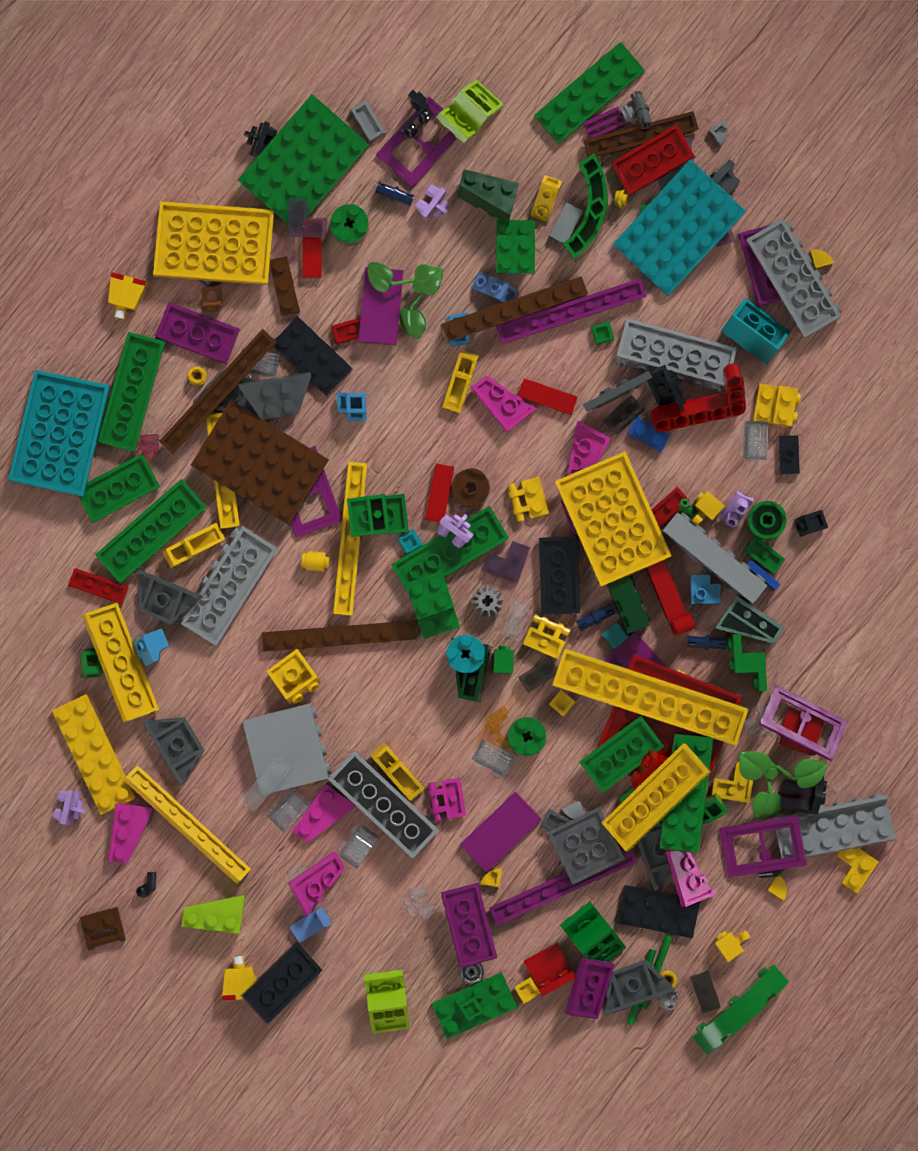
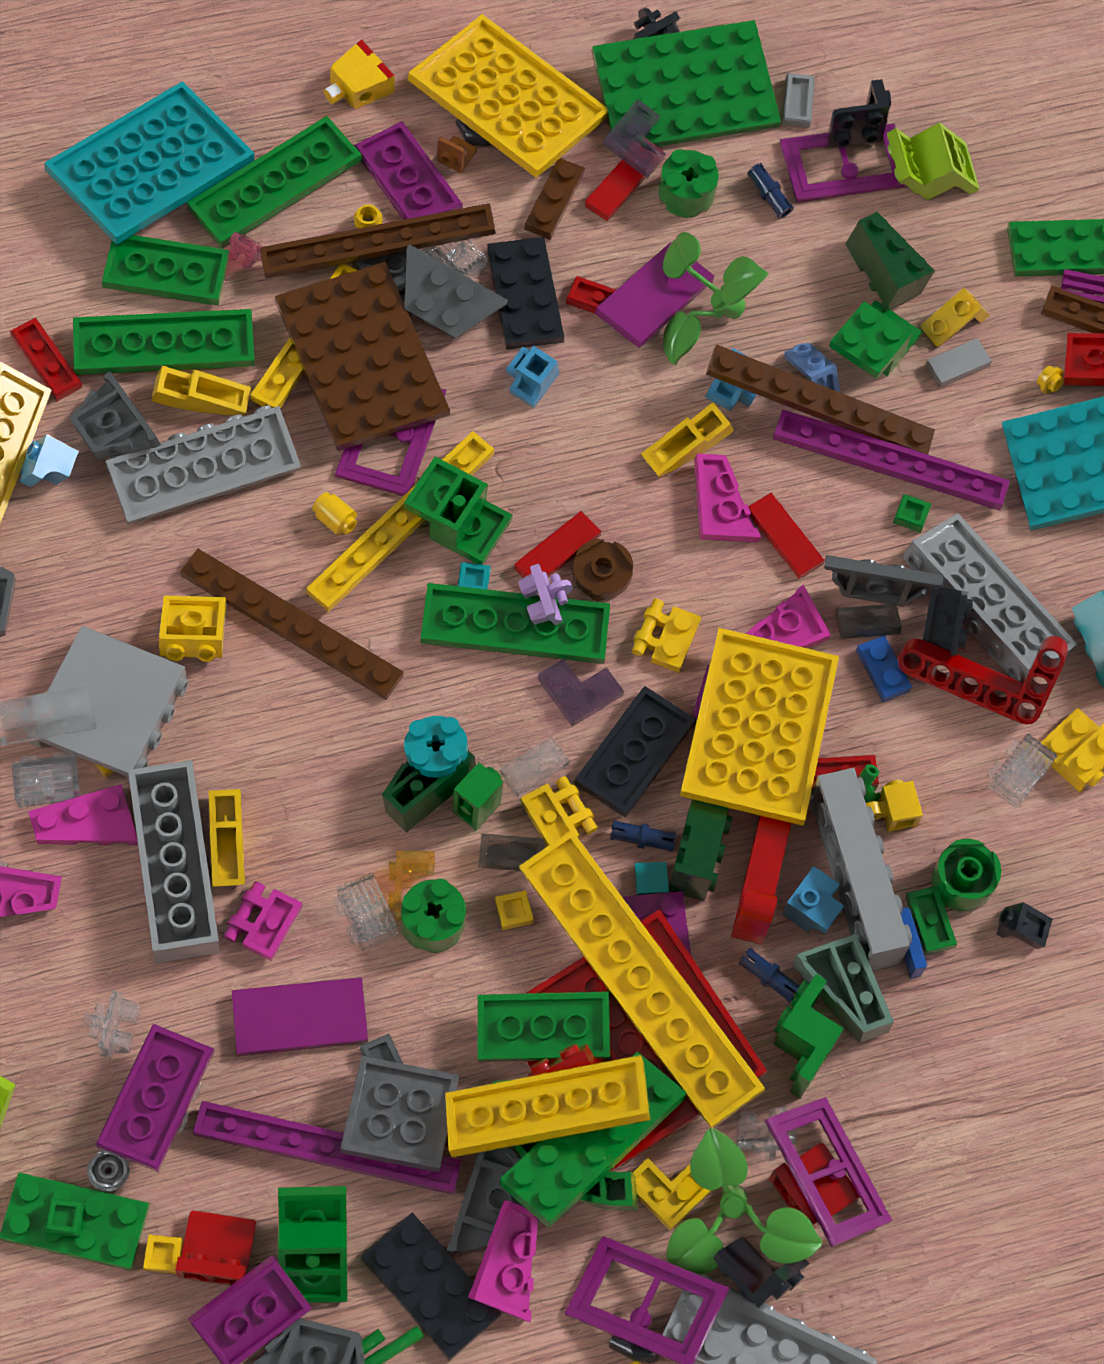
camera: 35 degrees right, 20 degrees down
clear brick [338,823,379,868] -> none
green bracket [405,571,460,639] -> none
lavender hips [415,185,448,221] -> none
light grey gear [471,585,504,618] -> none
yellow tile [480,868,502,888] -> none
light grey tile [562,801,585,819] -> none
green brick [563,153,608,262] -> none
lavender hips [720,491,754,528] -> none
black plate [779,435,800,475] -> none

